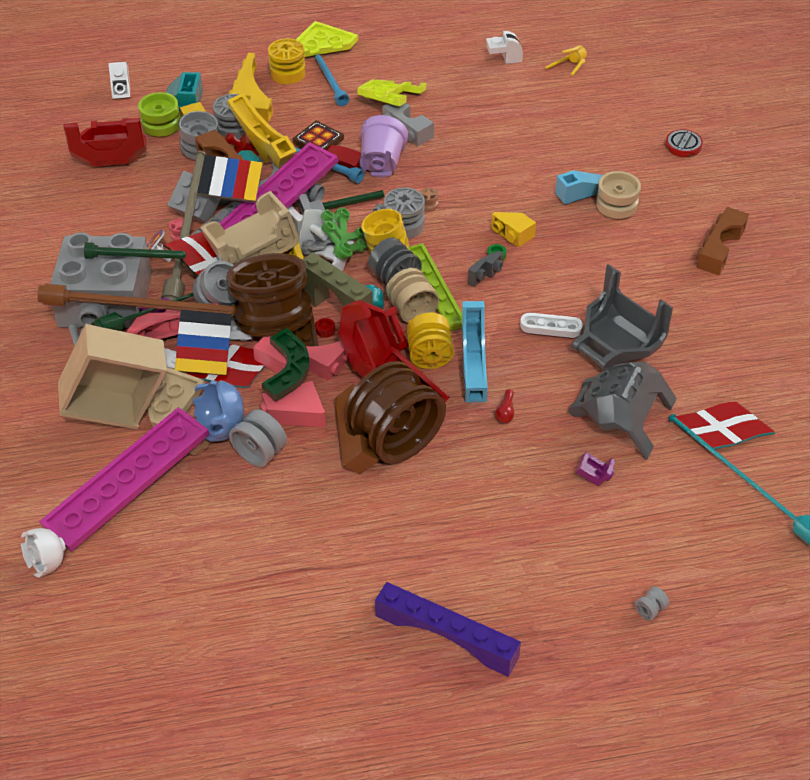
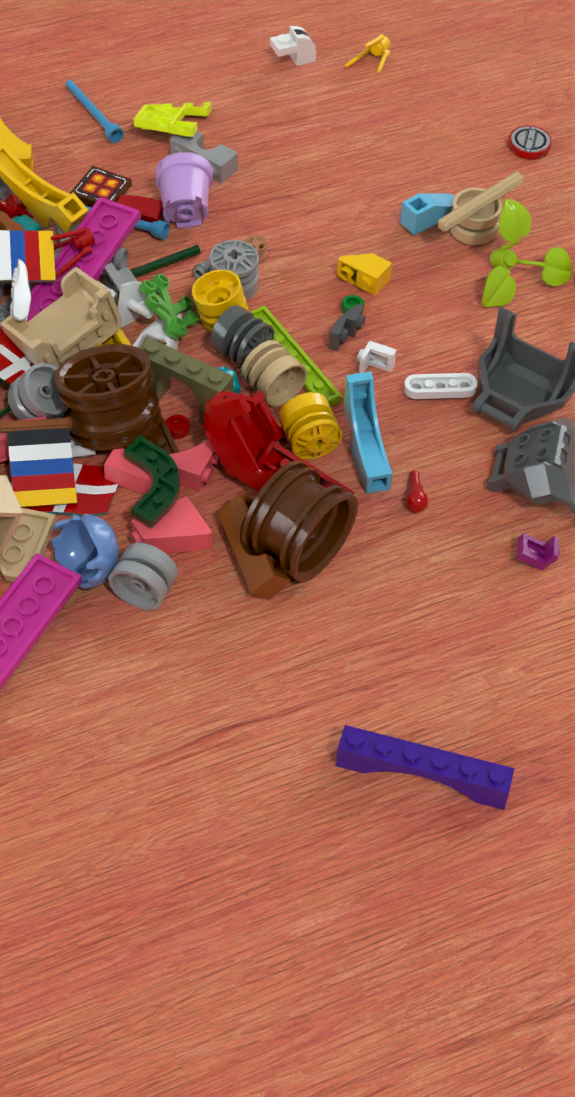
camera: 15 degrees left, 5 degrees up
yellow wheel [268,38,306,84] -> none
neon yellow plate [296,21,358,57] -> none
light grey plate [300,237,333,255] -> none
none -> white animal [10,259,31,321]
none -> red plant [51,227,95,278]
none -> white bracket [357,341,396,373]
none -> tan axle [438,171,524,232]
none -> lime plant [482,199,572,307]

